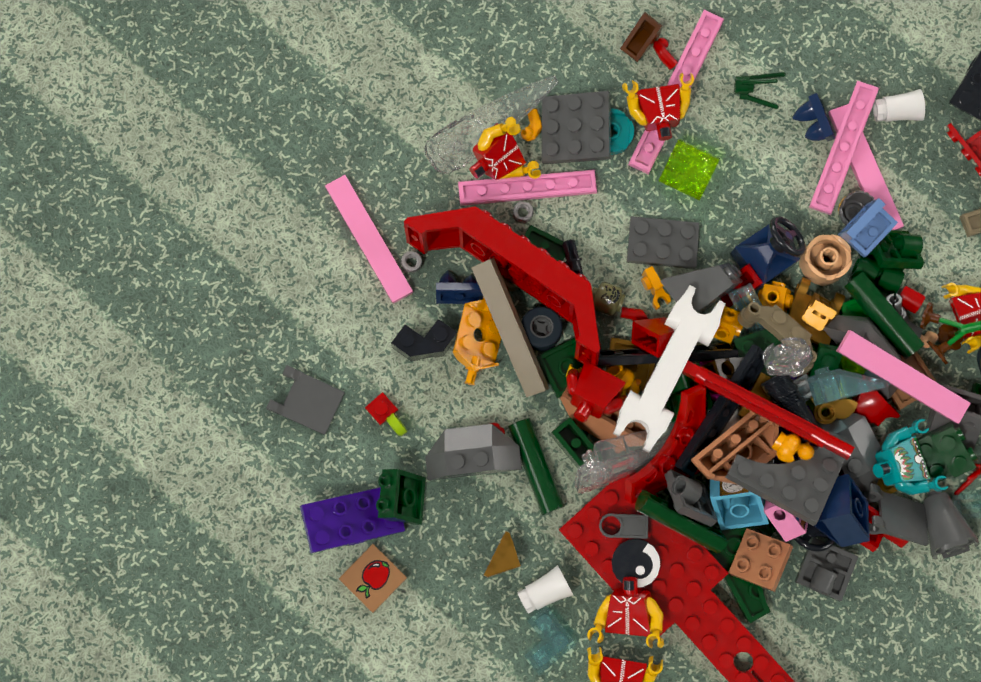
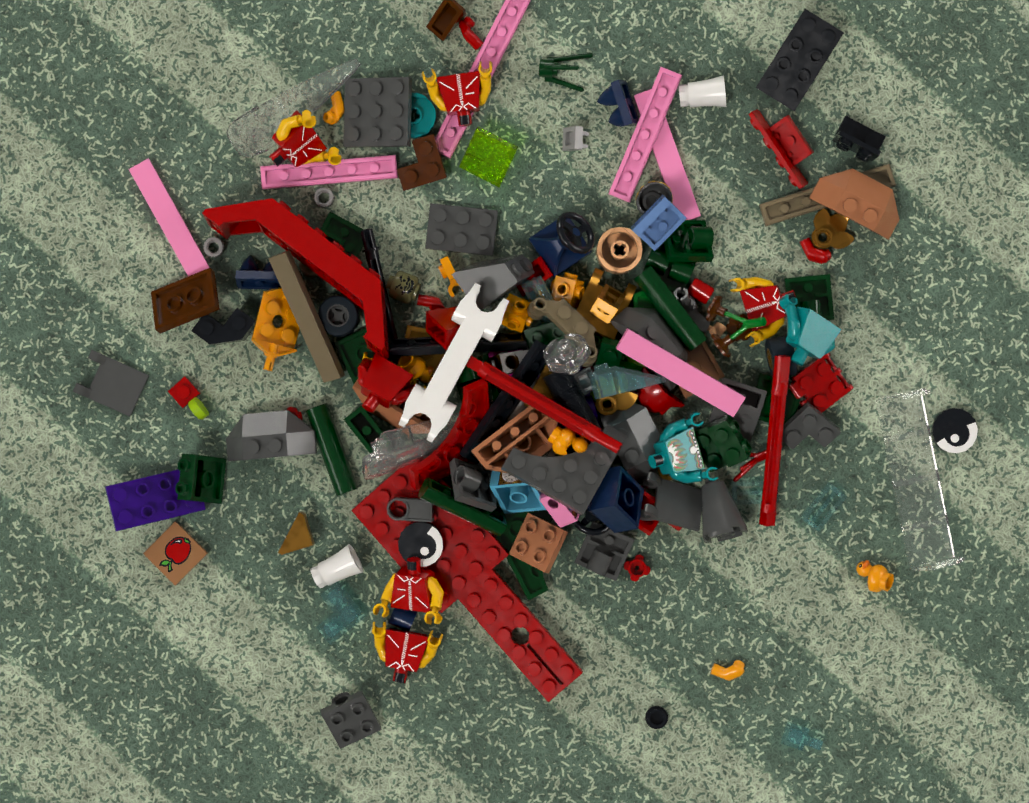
camera: 10 degrees right, 10 degrees up
none -> reddish brown plate [151,268,220,334]
none -> dark blue brick [388,608,418,632]
none -> reddish brown plate [397,134,447,191]
none -> light grey tile [562,126,589,152]
none -> red plate [623,554,650,581]

